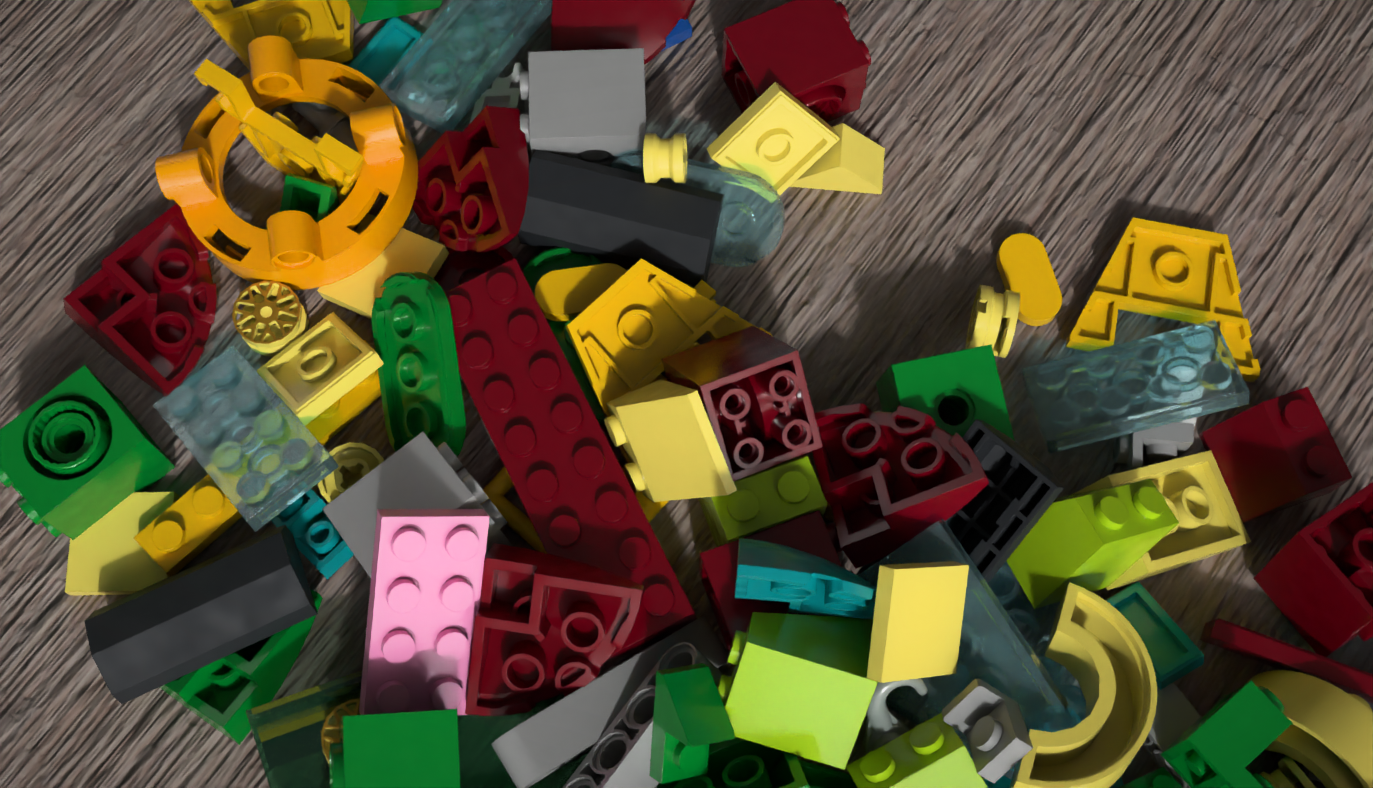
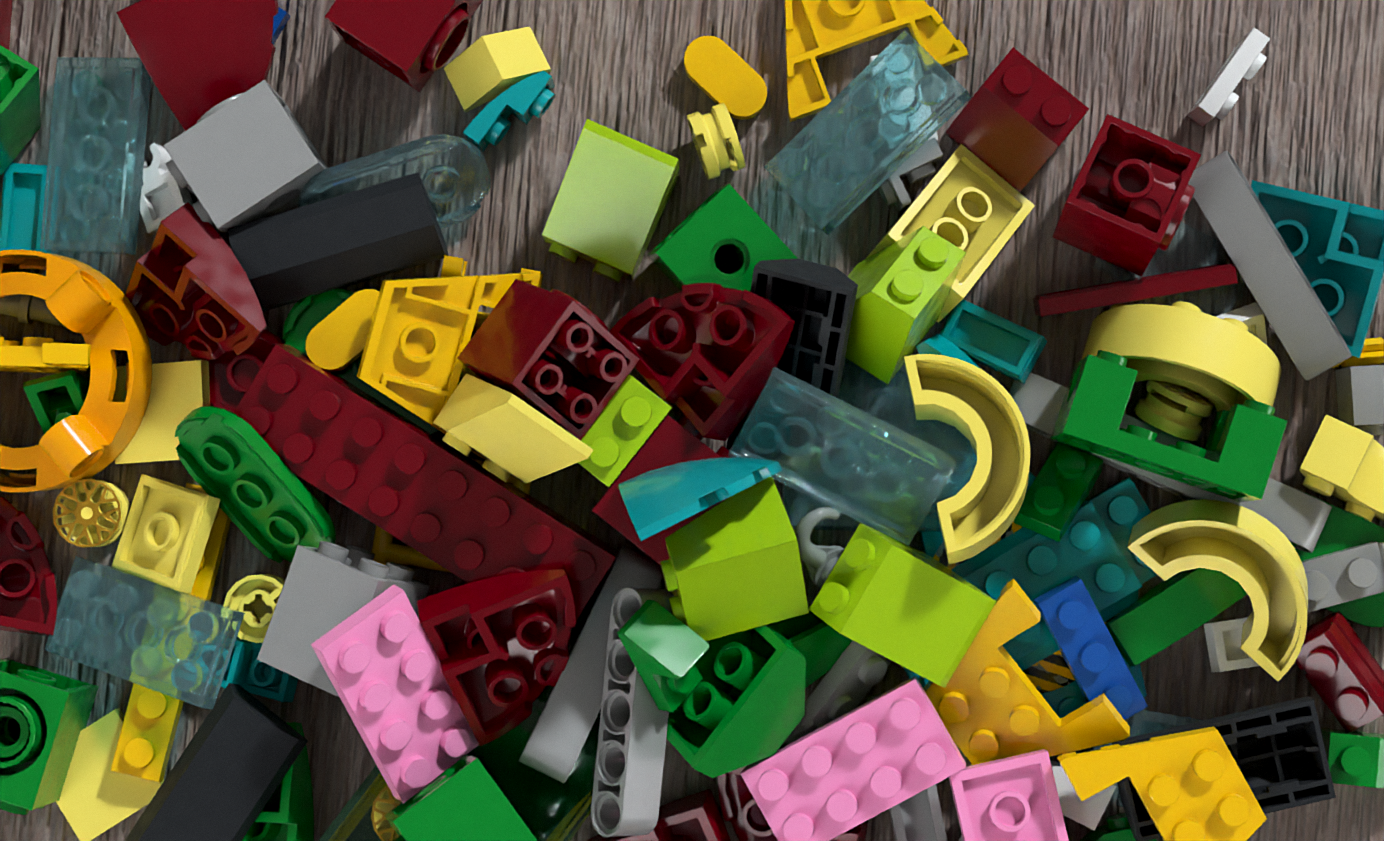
camera: 30 degrees left, 15 degrees up
light yellow wheel [643,133,687,183] -> none
light yellow tile [706,82,840,202] -> none
light yellow tile [867,561,969,683] -> none
light grey bracket [942,679,1033,783] -> none
none -> teal slope [463,71,555,152]
none -> lime slope [542,119,679,283]

